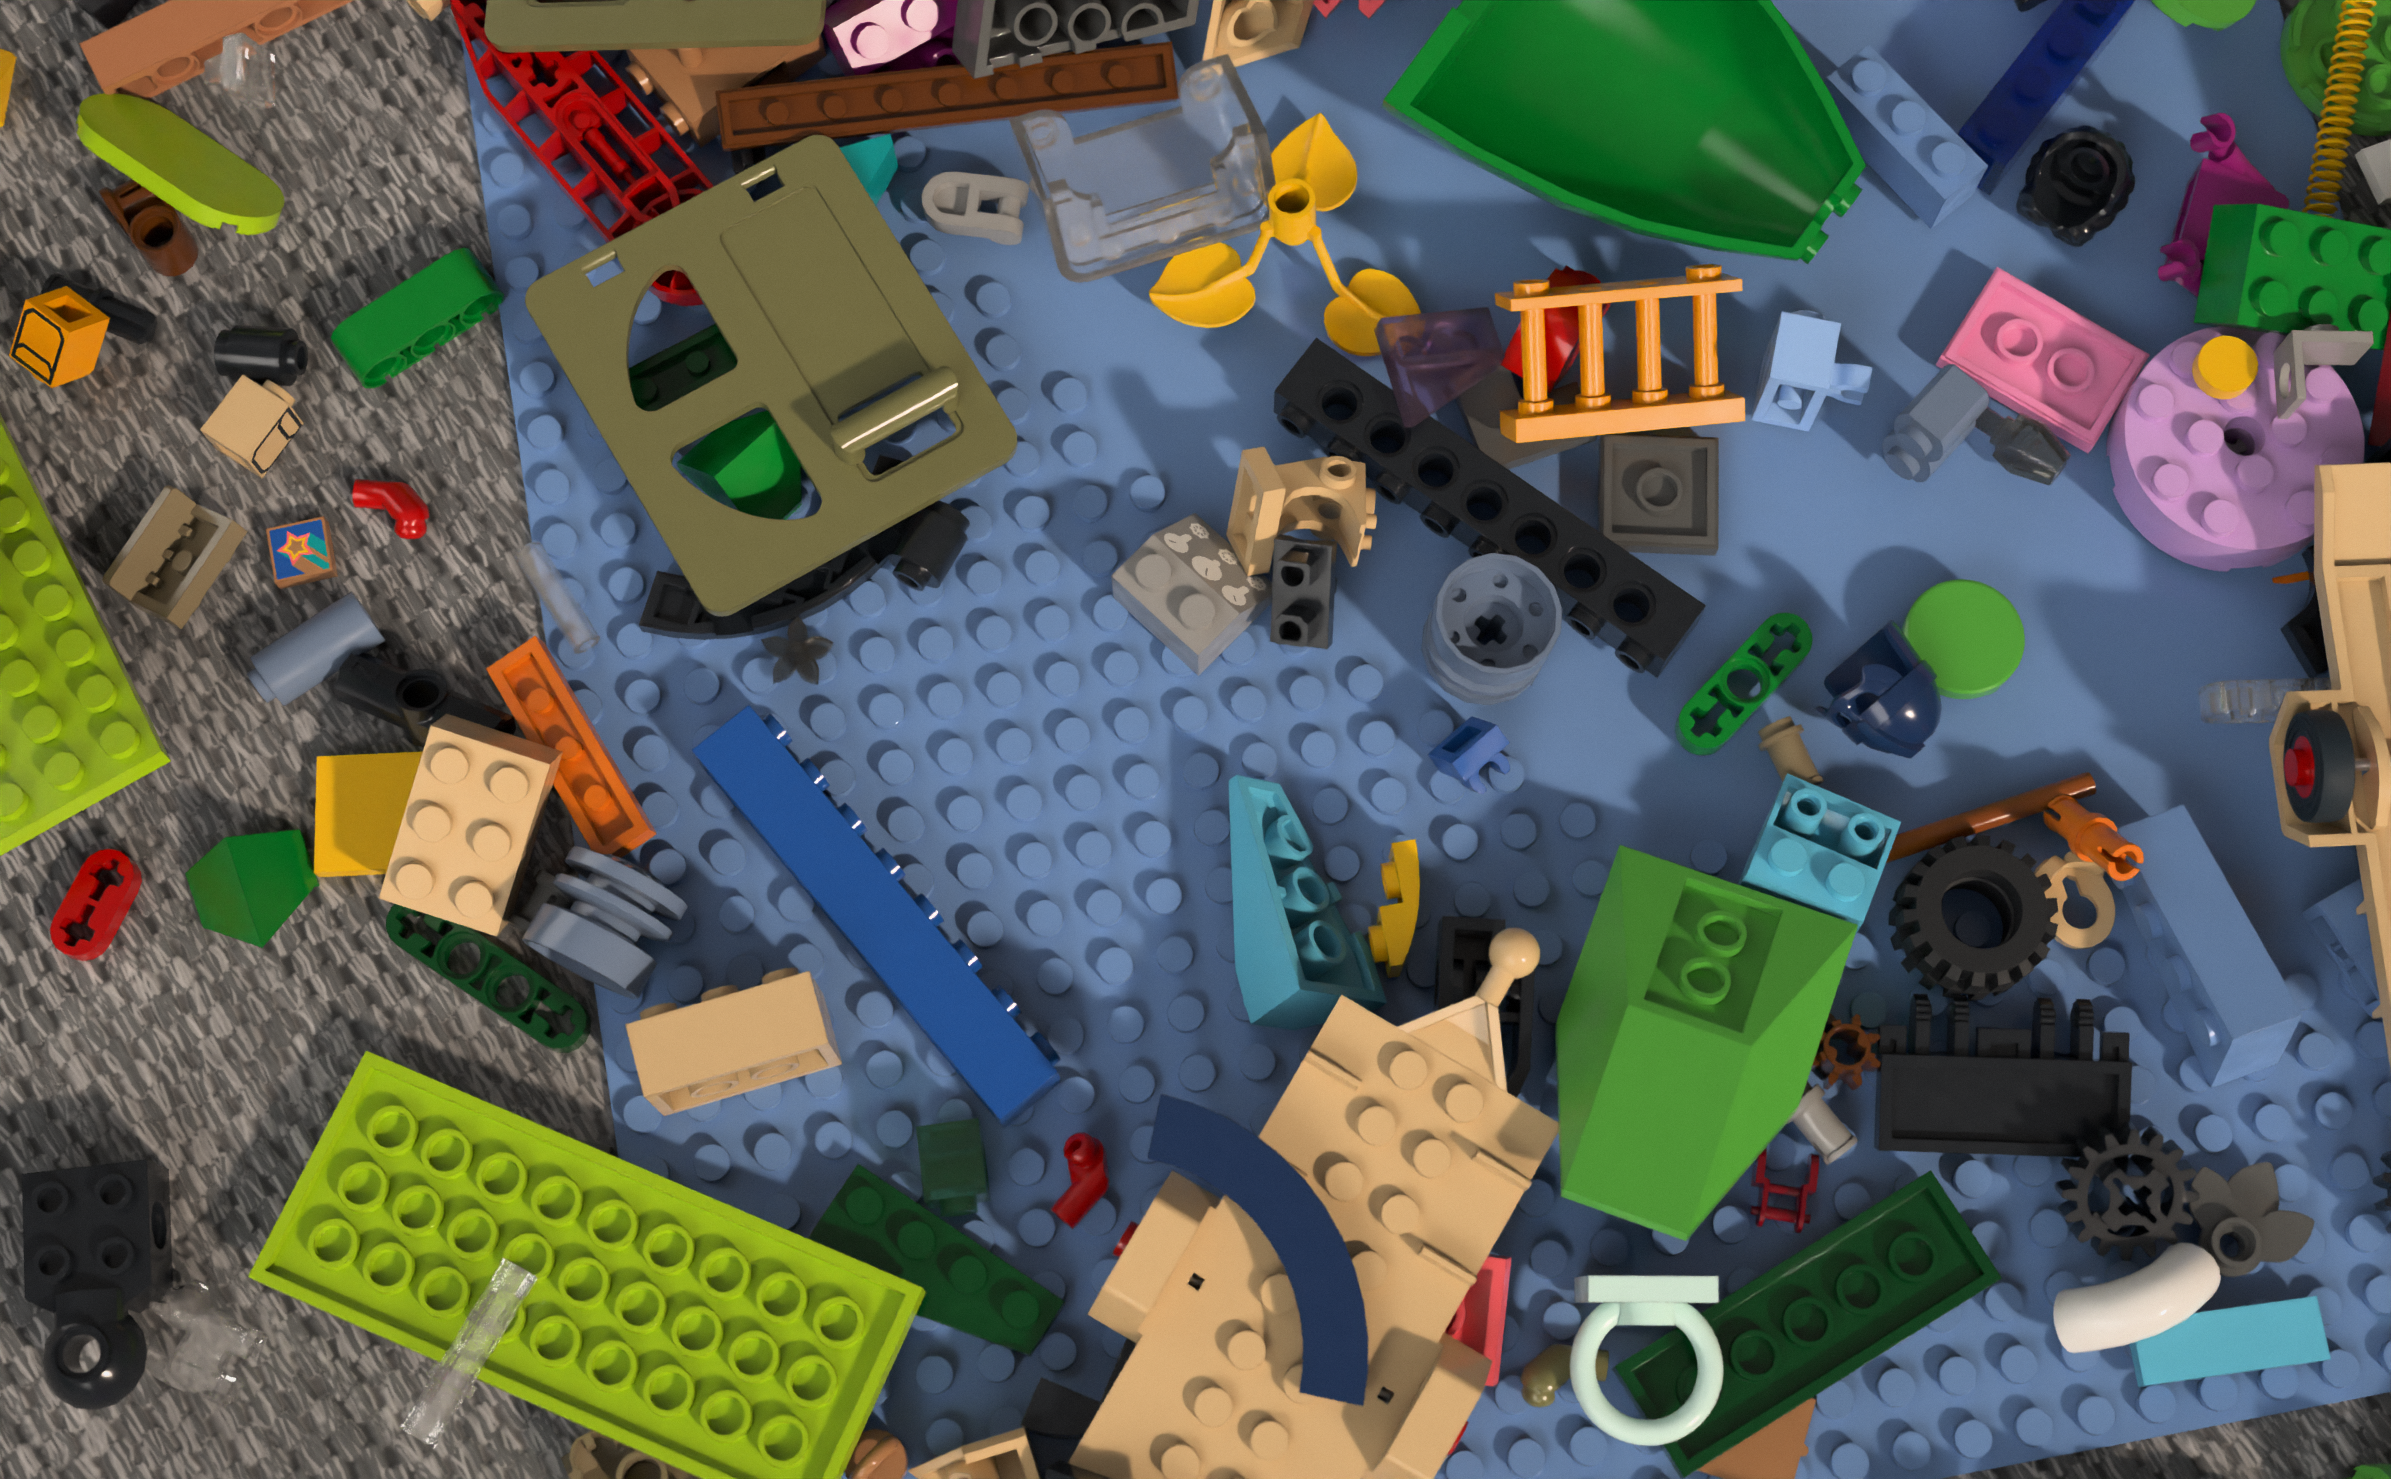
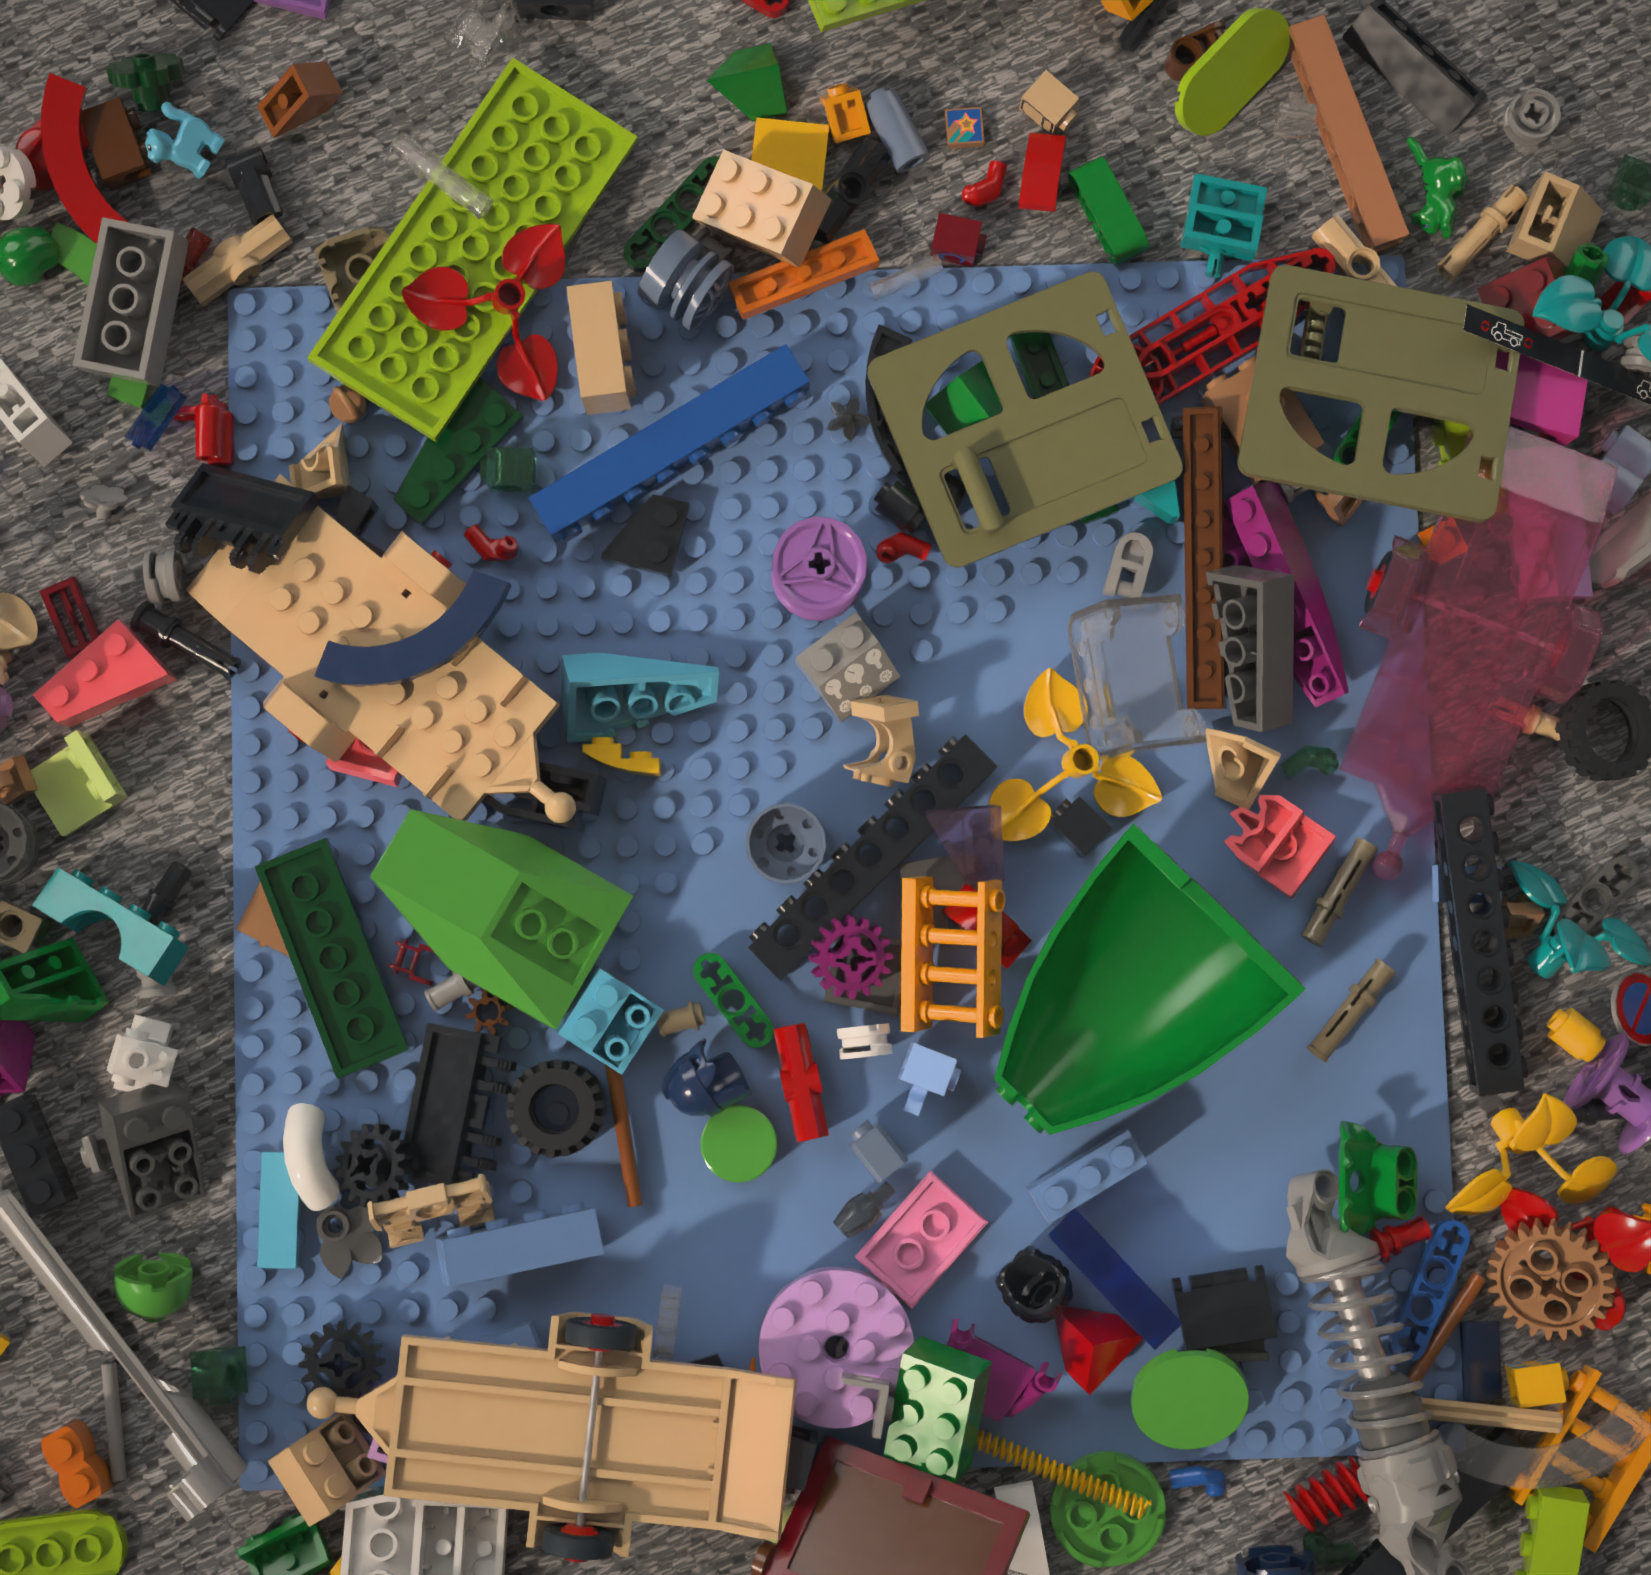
camera: 95 degrees right, 10 degrees up
dark tan bracket [102,485,248,629] -> none
black brick [214,325,308,386] -> none
black hips [1270,534,1337,649] -> none
blue tile [1428,716,1510,794] -> none
olive arm [1520,1344,1609,1408] -> none
light aqua tile [1570,1276,1723,1446] -> none
tan piece [2034,851,2115,950] -> none
orange pin [2043,795,2144,881] -> none
yellow tile [2192,336,2258,399] -> none
none -> tan piece [367,1174,495,1249]
none -> red plant [402,224,565,401]
none -> black wing [601,494,690,577]
none -> medium lavender piece [771,517,867,621]
none -> red piece [773,1022,829,1142]
none -> magenta gear [808,914,893,1000]
none -> light orange bracket [819,83,871,144]
none -> white wheel [837,1023,893,1060]
none -> red arm [876,532,932,564]
none -> dark red brick [930,212,987,267]
none -> red slope [1019,133,1066,212]
none -> black brick [1049,796,1112,858]
none -> red slope [1055,1307,1143,1395]
none -> teal plate [1180,173,1267,278]

